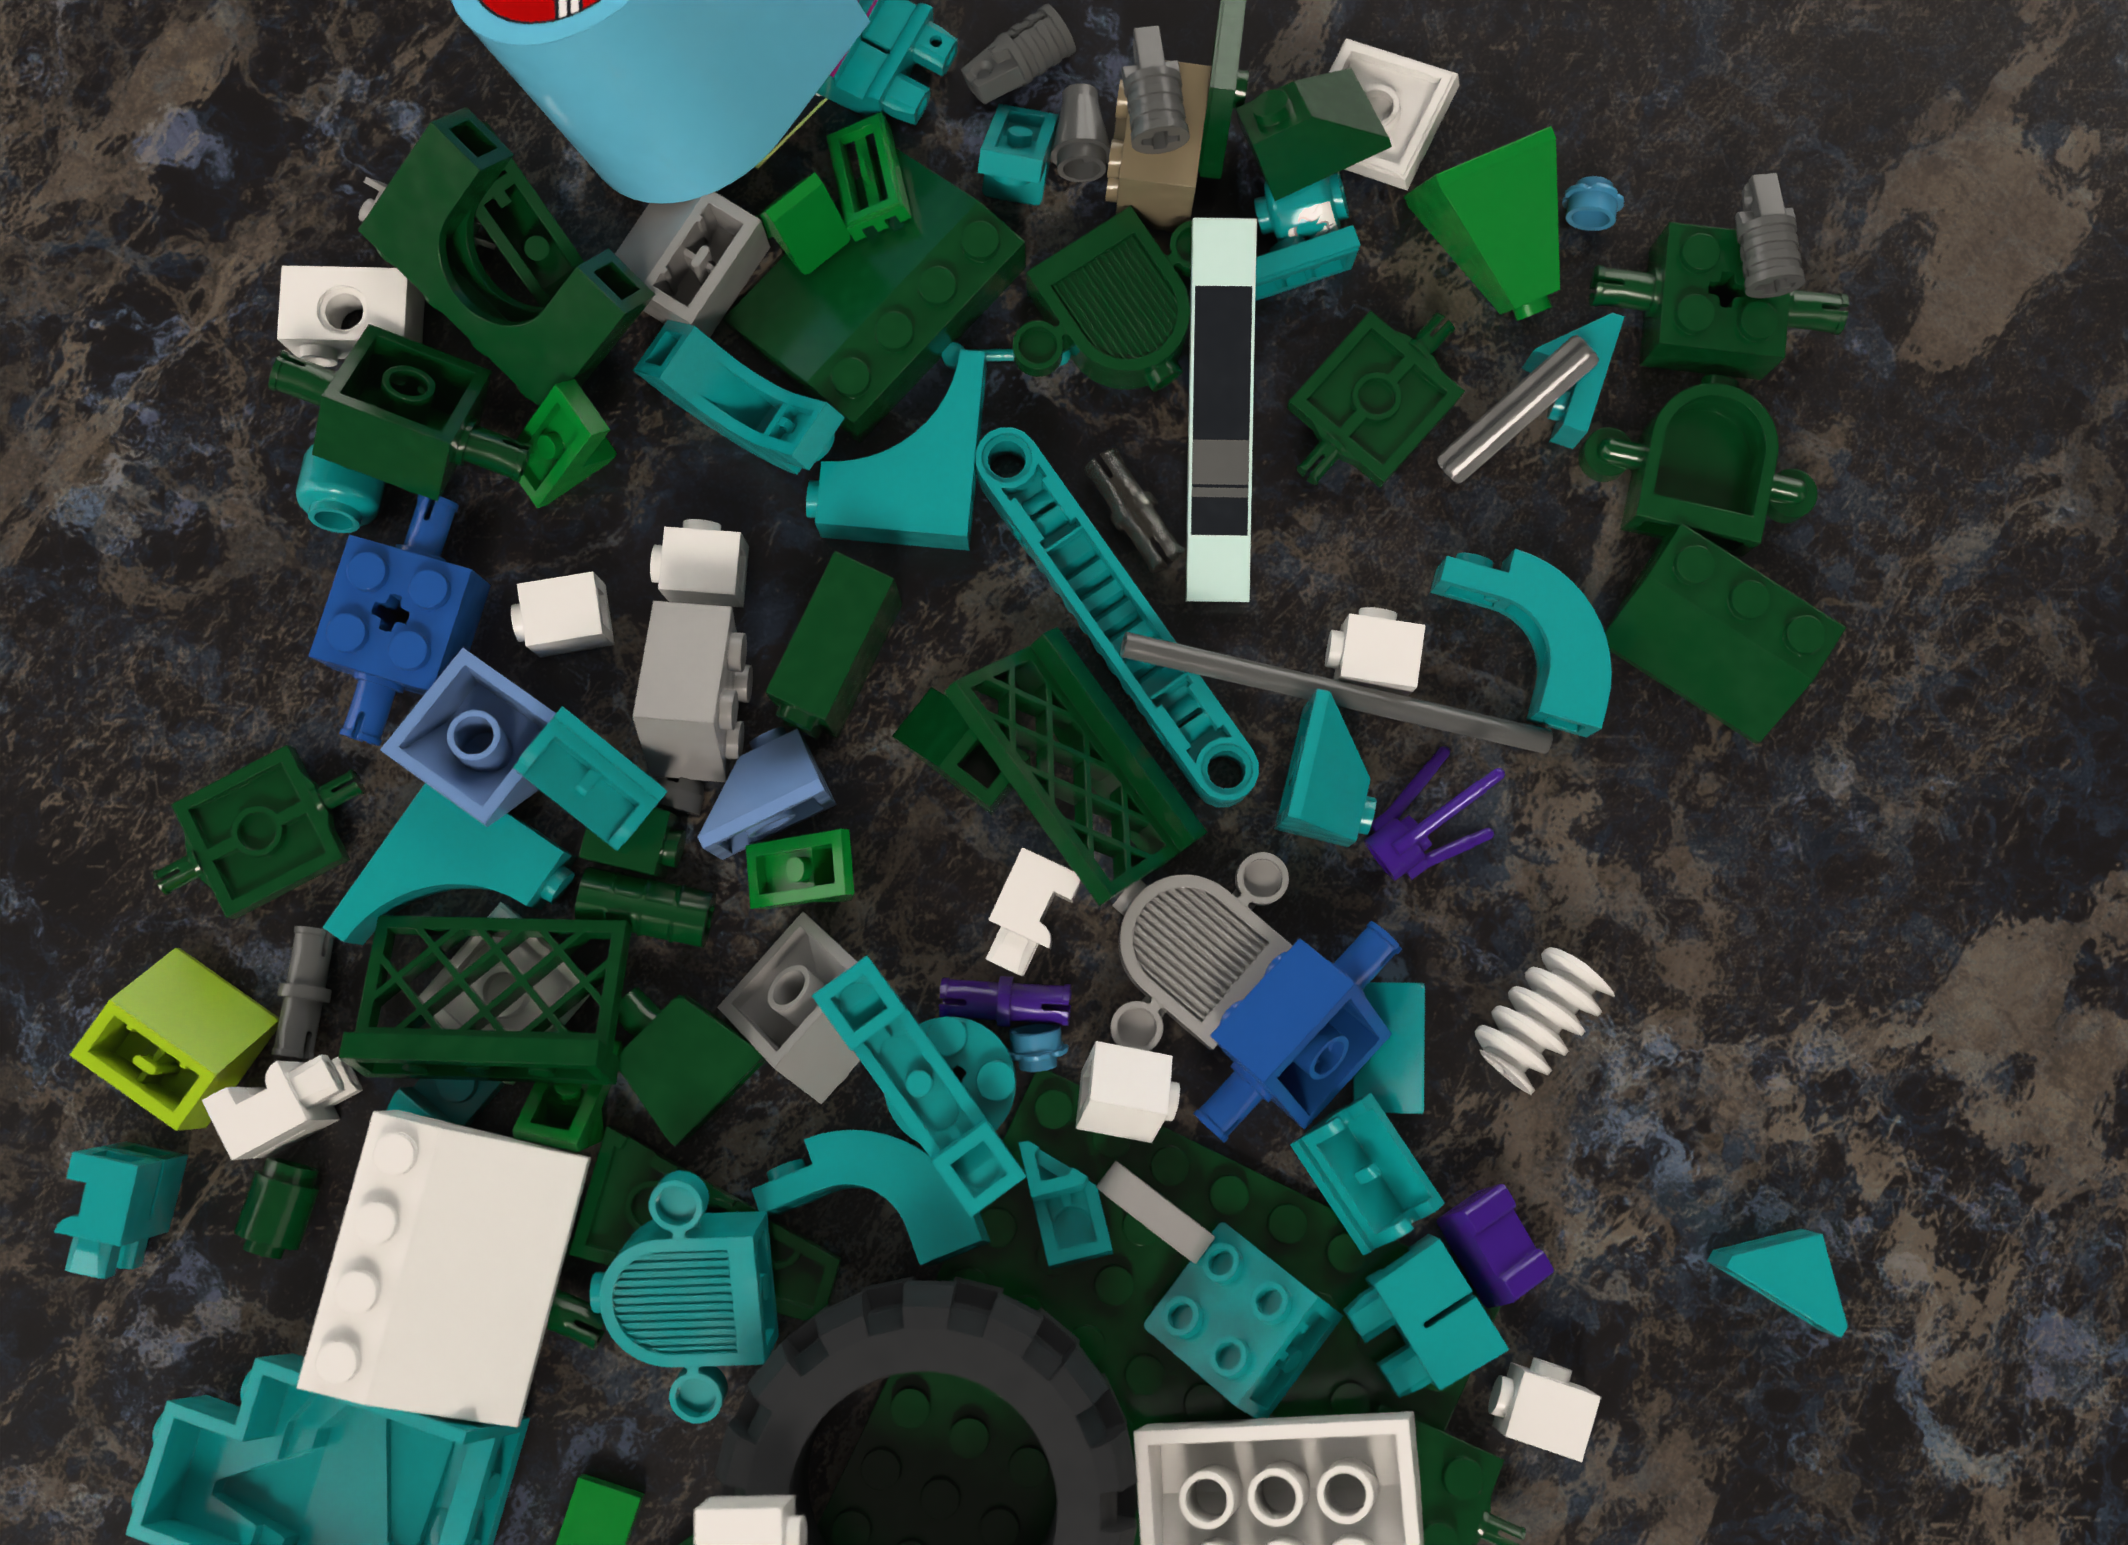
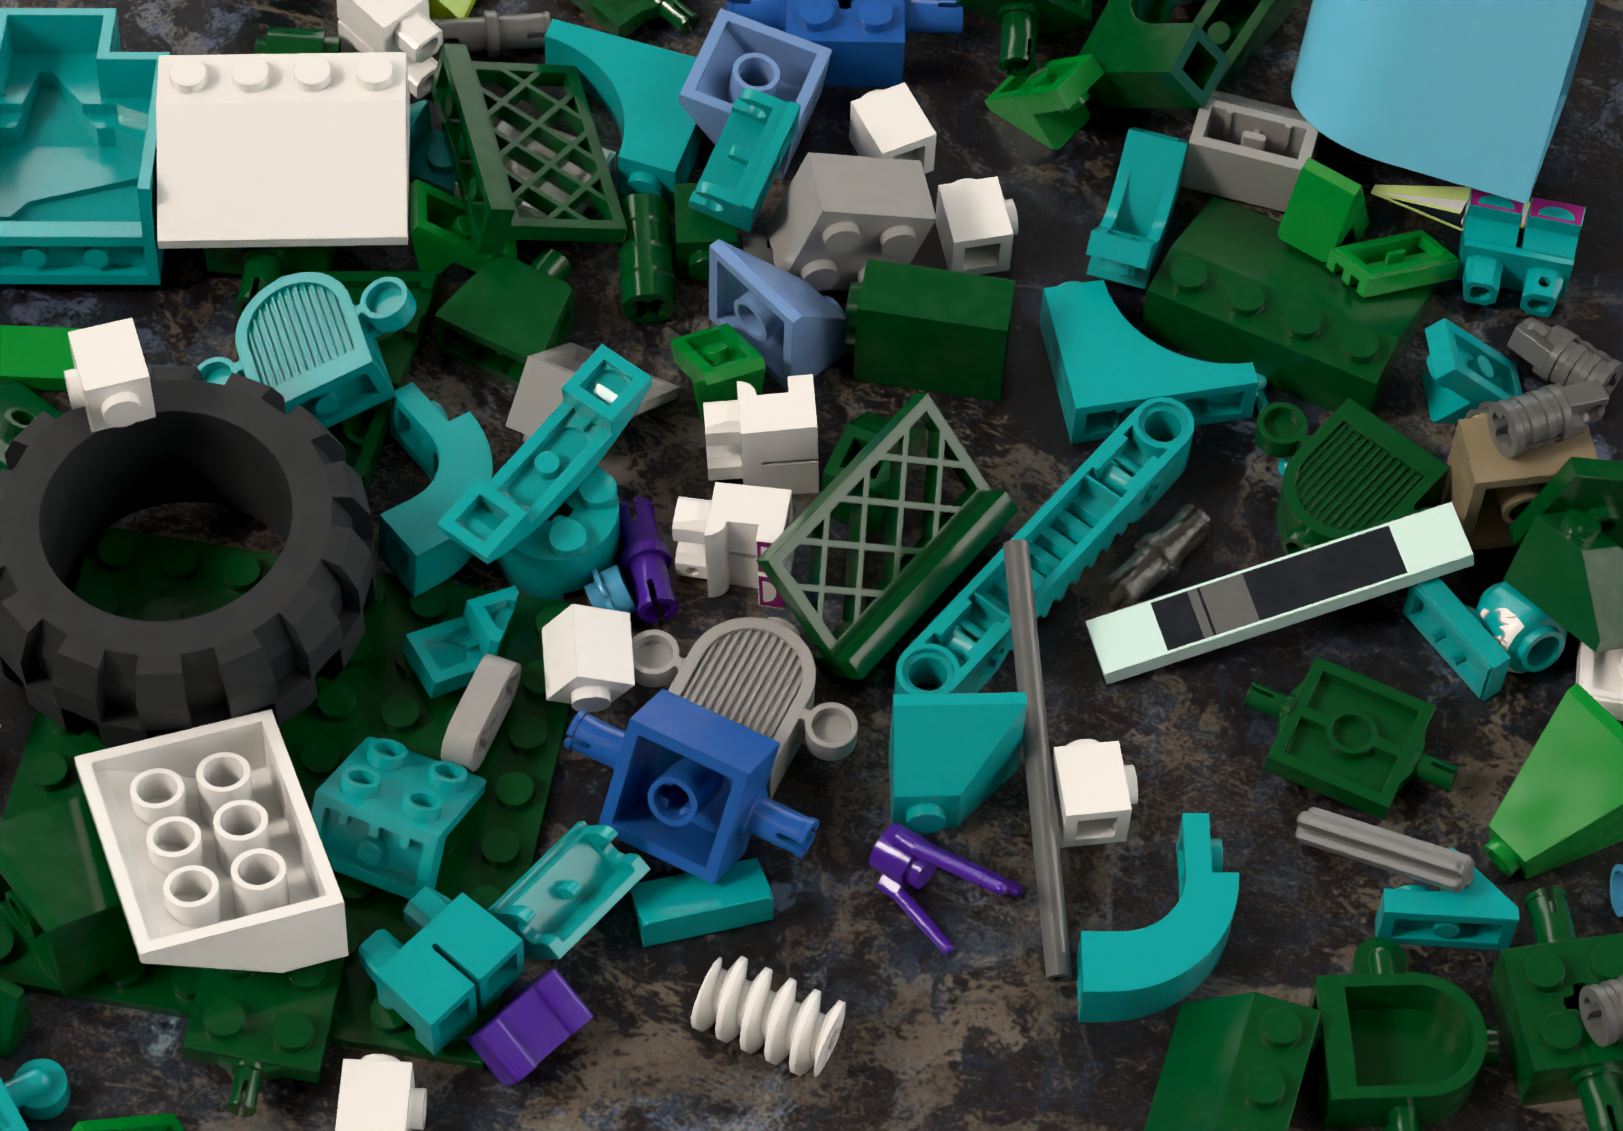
camera: 75 degrees right, 25 degrees down
none -> white hips [703,374,819,494]

